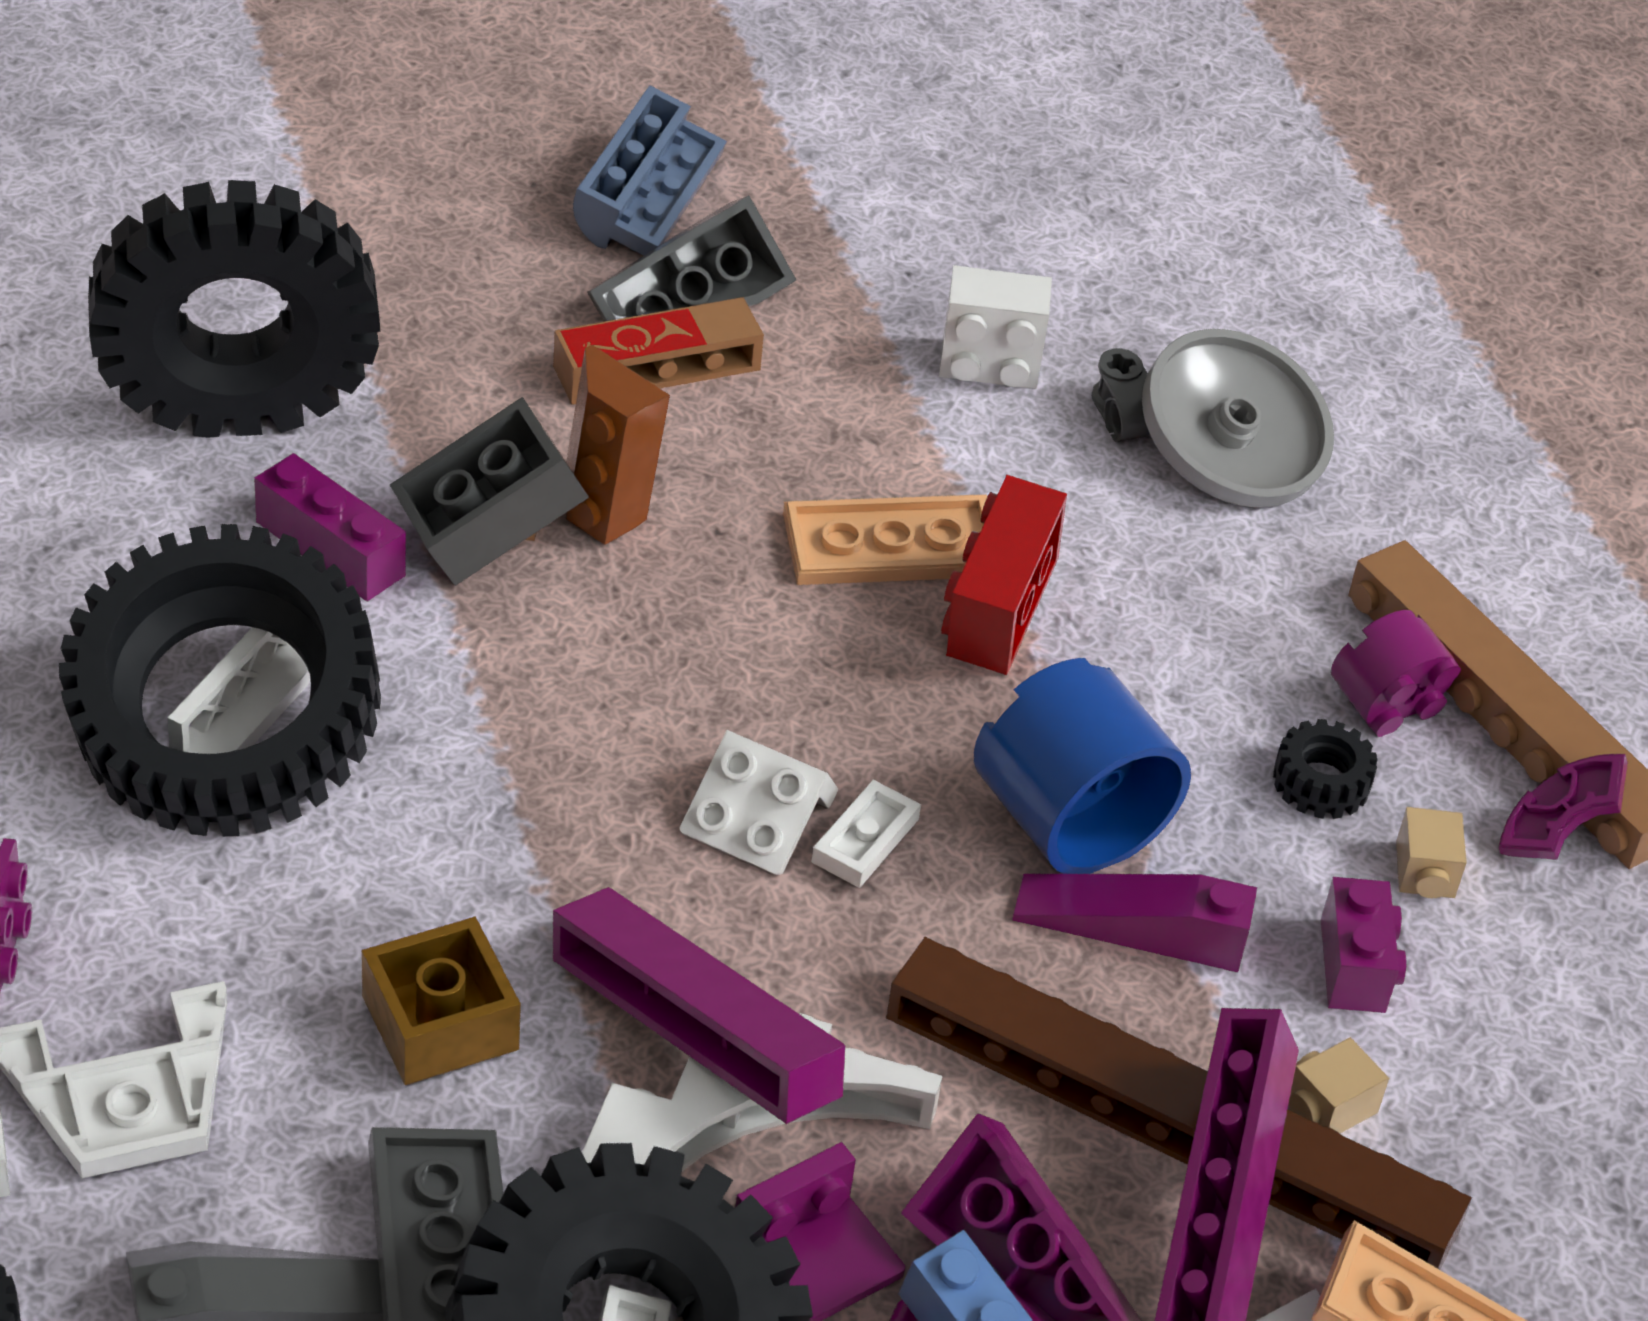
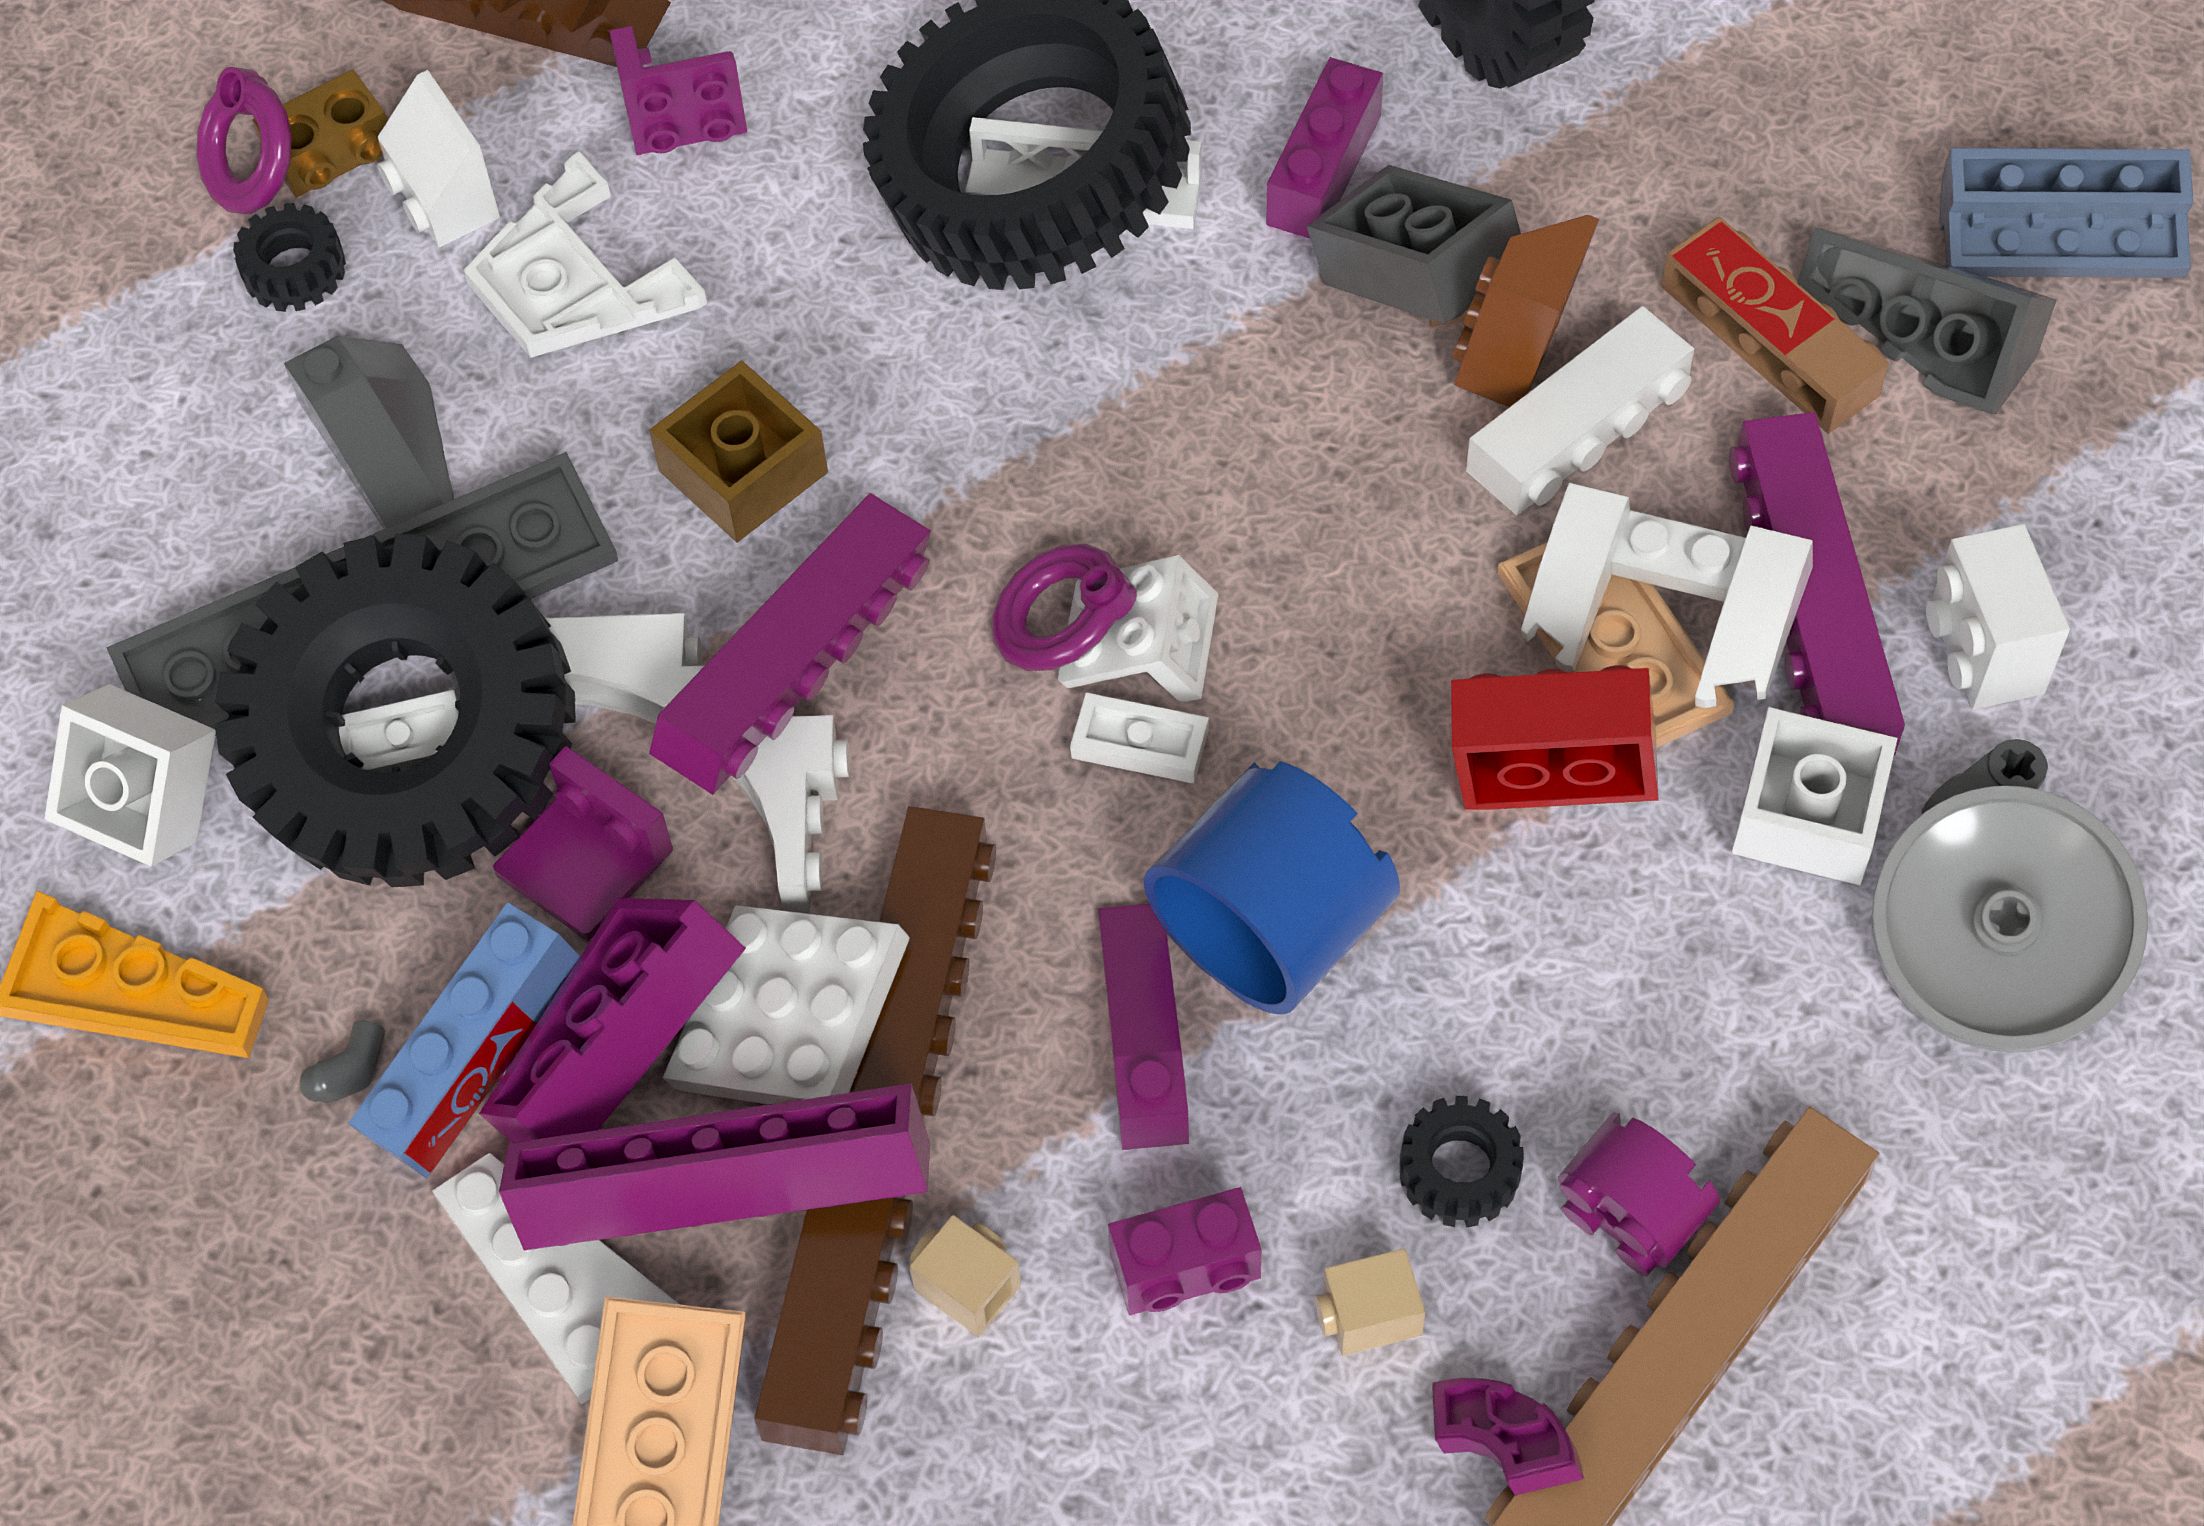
camera: 80 degrees right, 15 degrees up
none -> white plate [663,905,910,1105]
none -> magenta piece [992,544,1137,671]
none -> white brick [1466,306,1695,516]
none -> white wedge [1521,483,1813,708]
none -> magenta brick [1729,412,1905,756]
none -> white brick [1732,707,1898,886]

